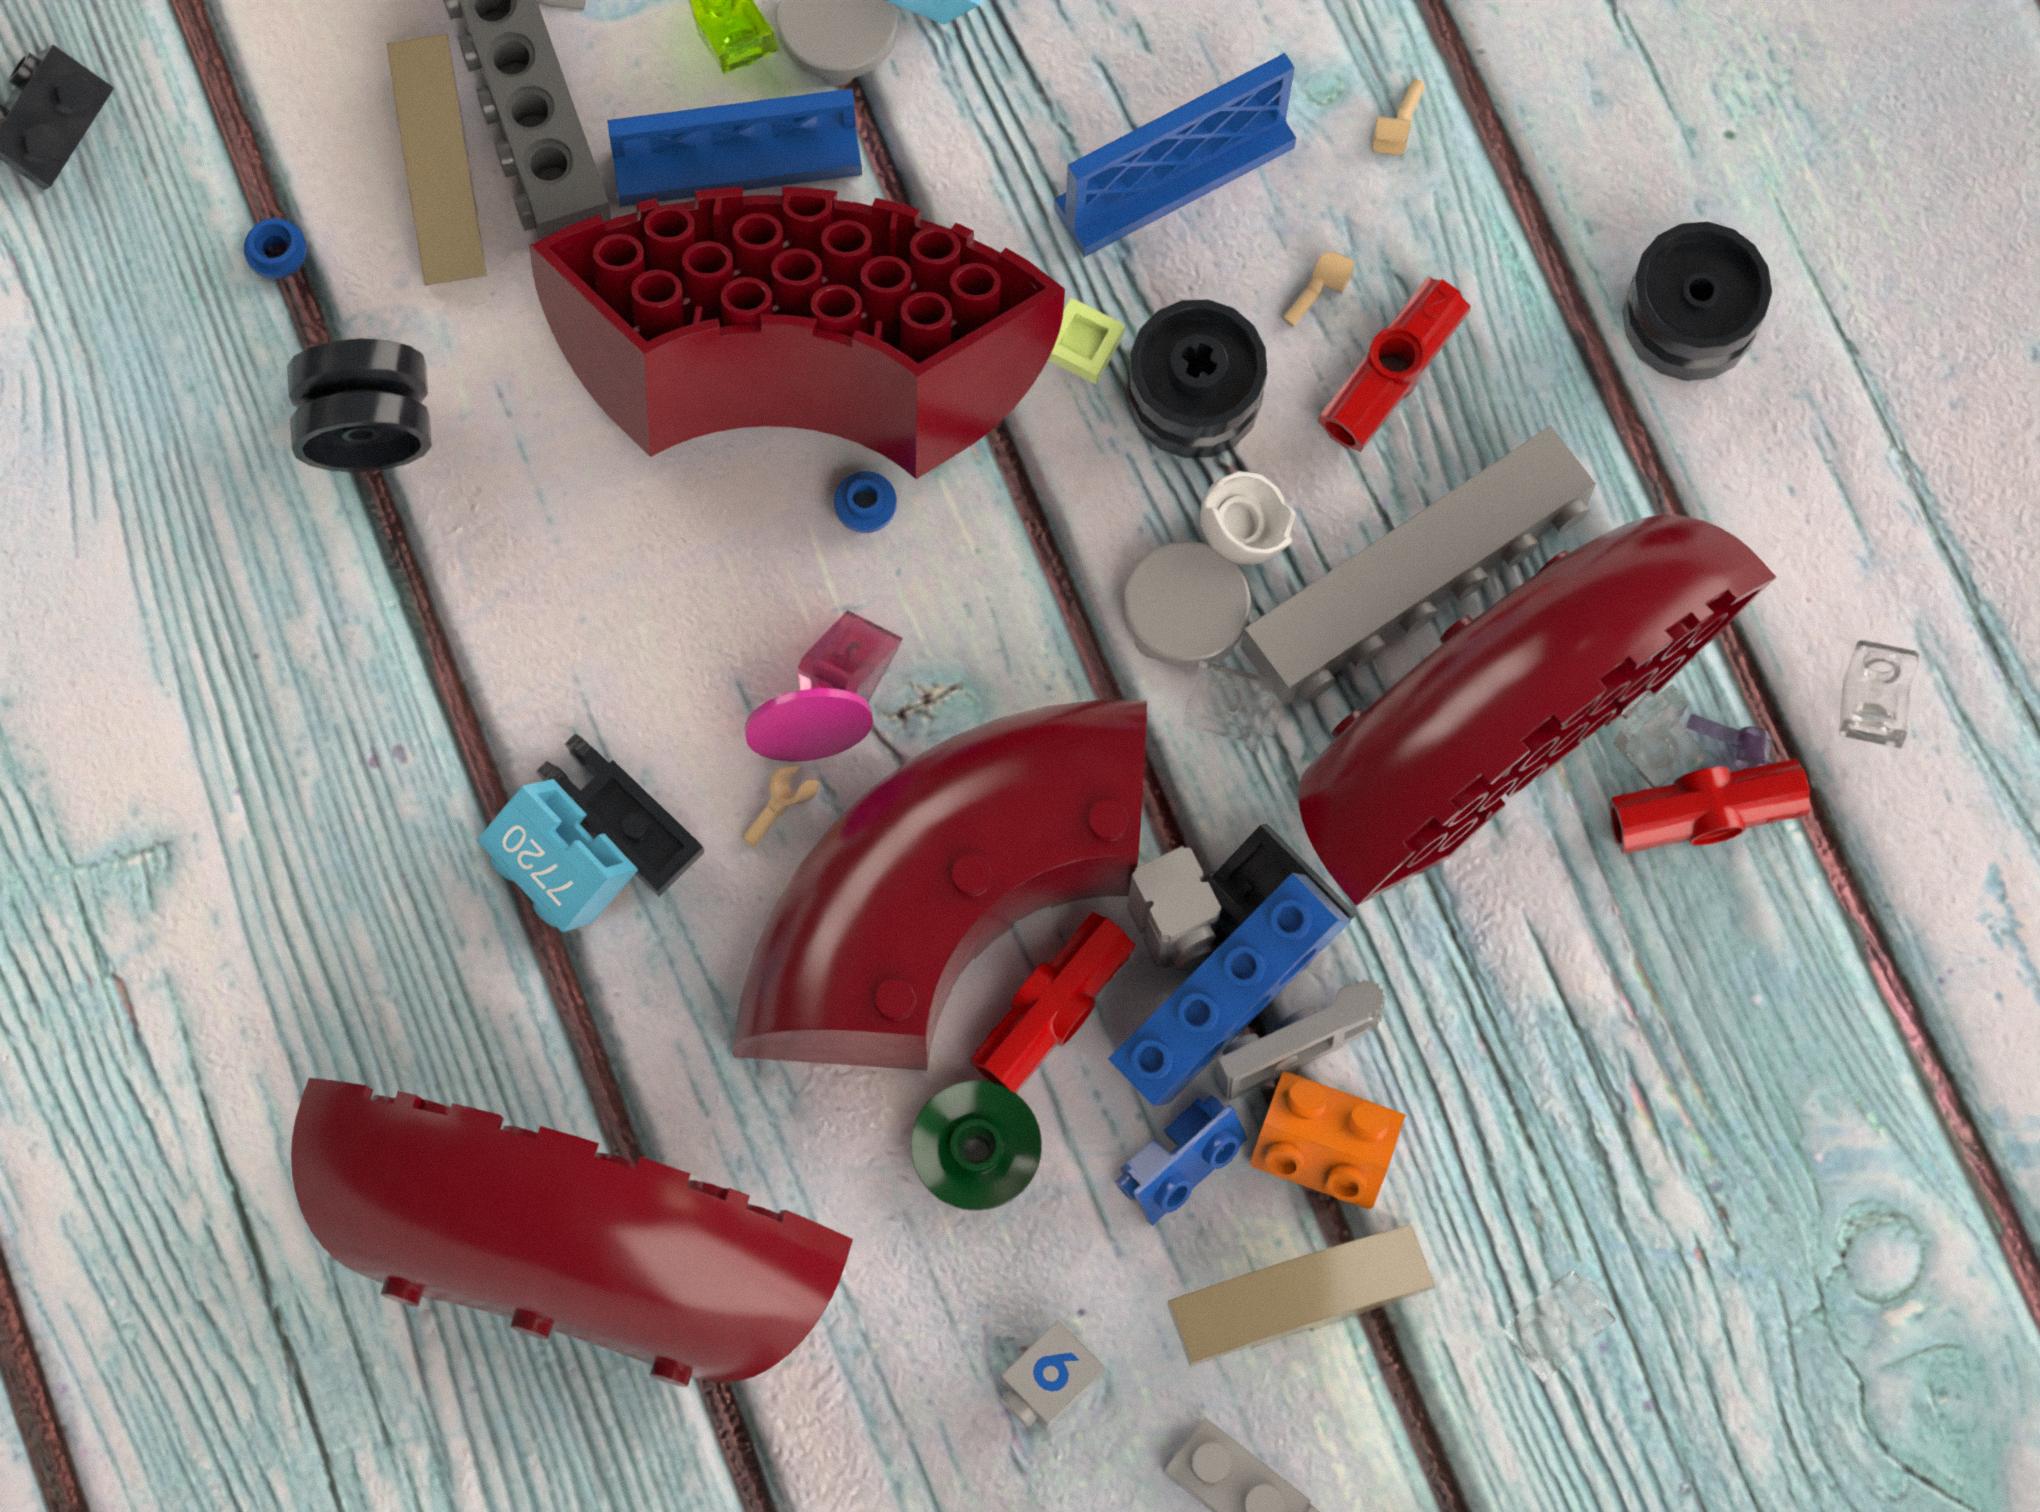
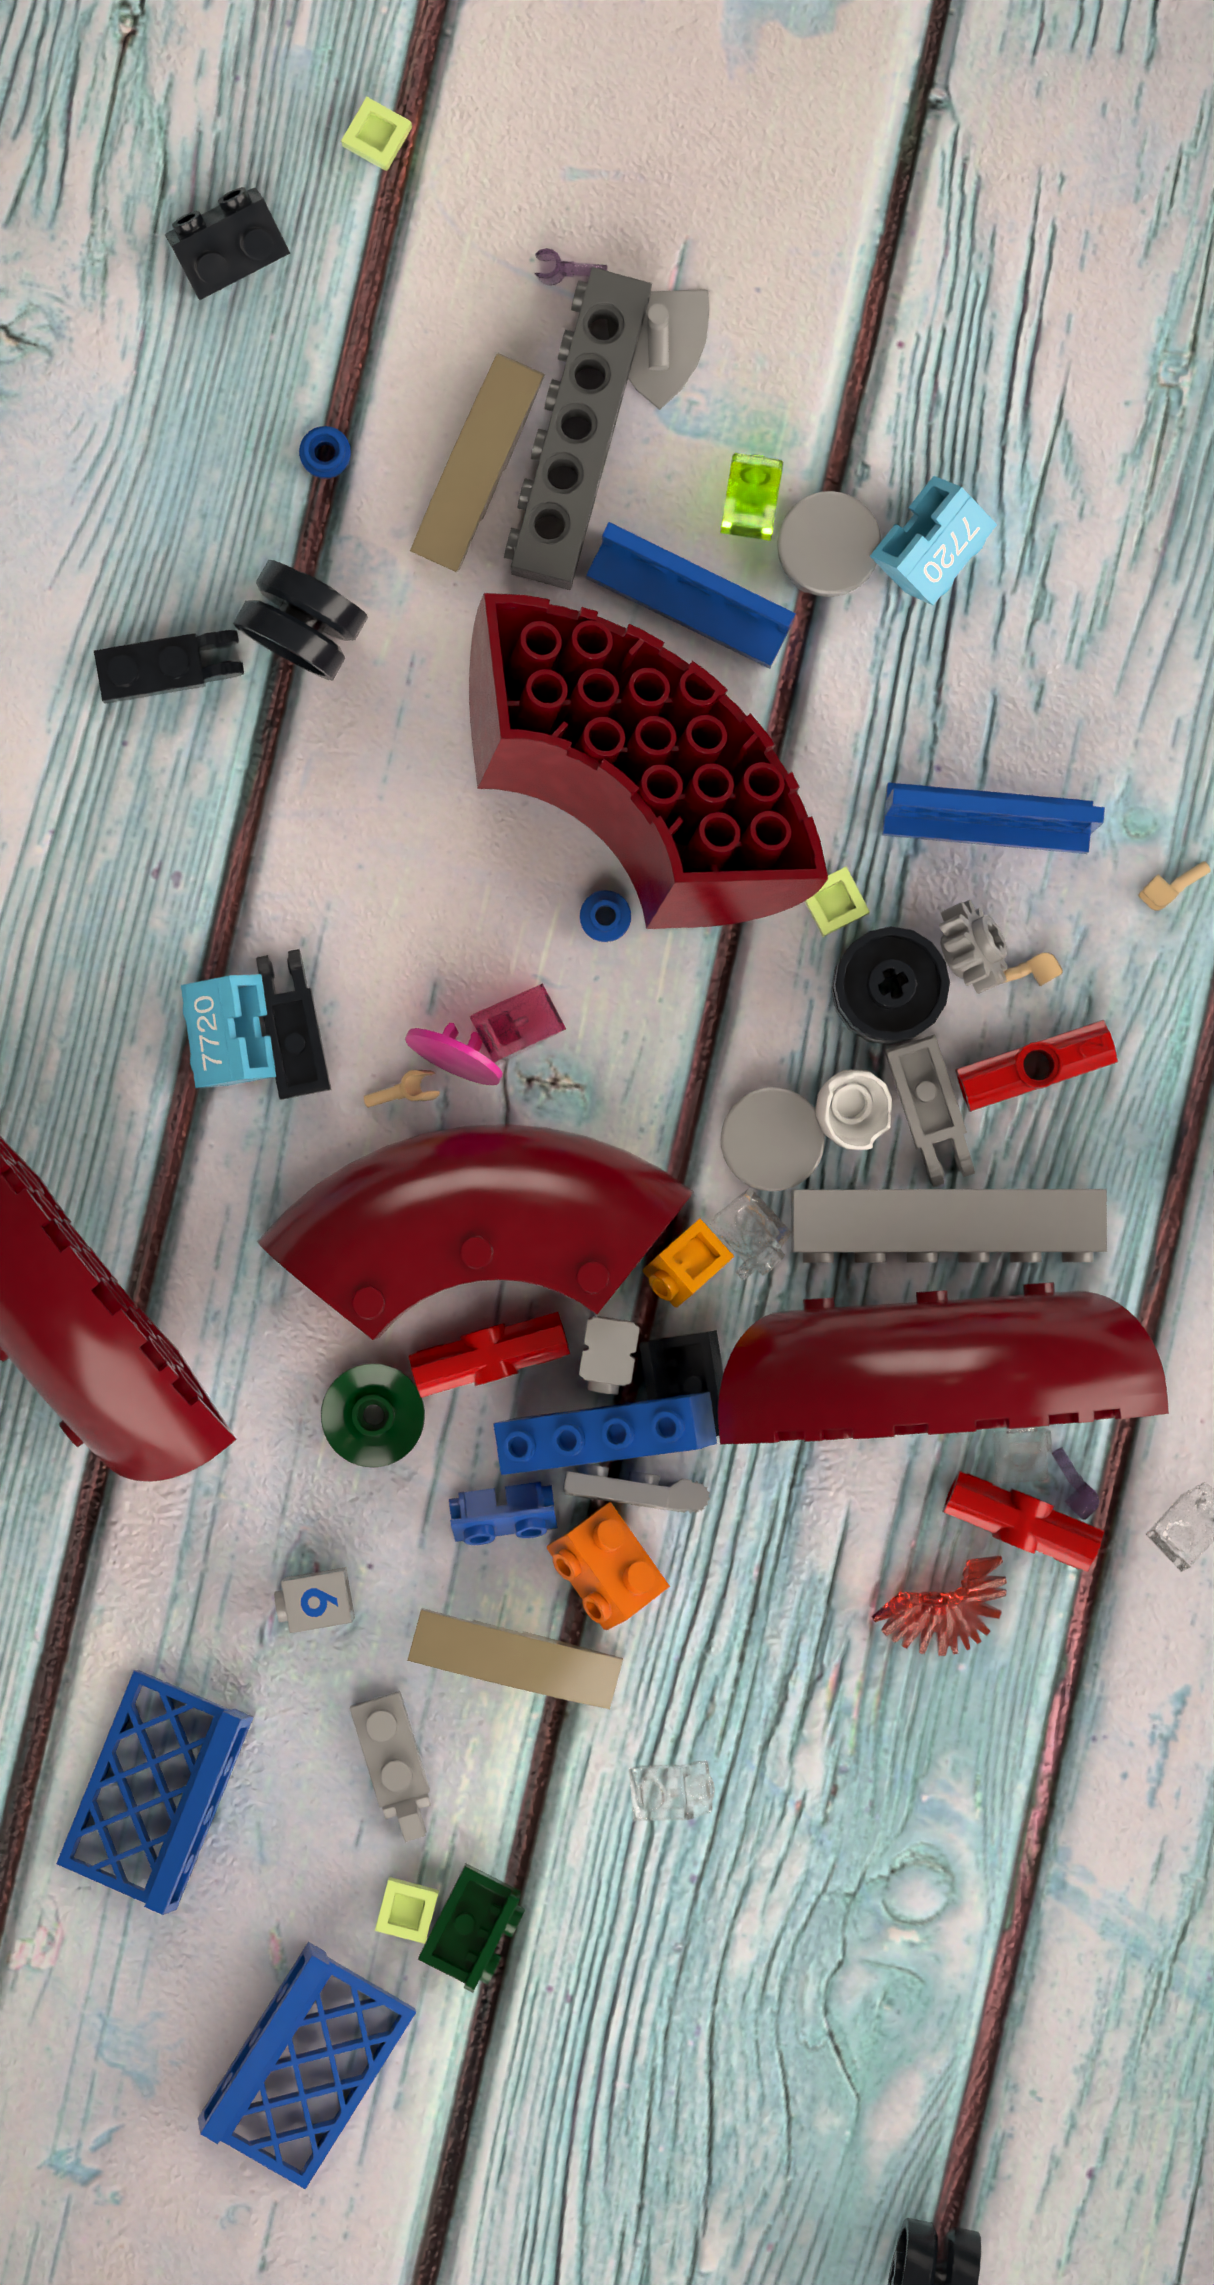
camera: 35 degrees right, 15 degrees up
none -> black hinge [94,630,244,704]
none -> light orange bracket [643,1218,735,1308]
none -> clear red hair [871,1556,1007,1656]
none -> light grey hinge [884,1034,975,1187]
none -> light grey gear [939,900,1008,994]

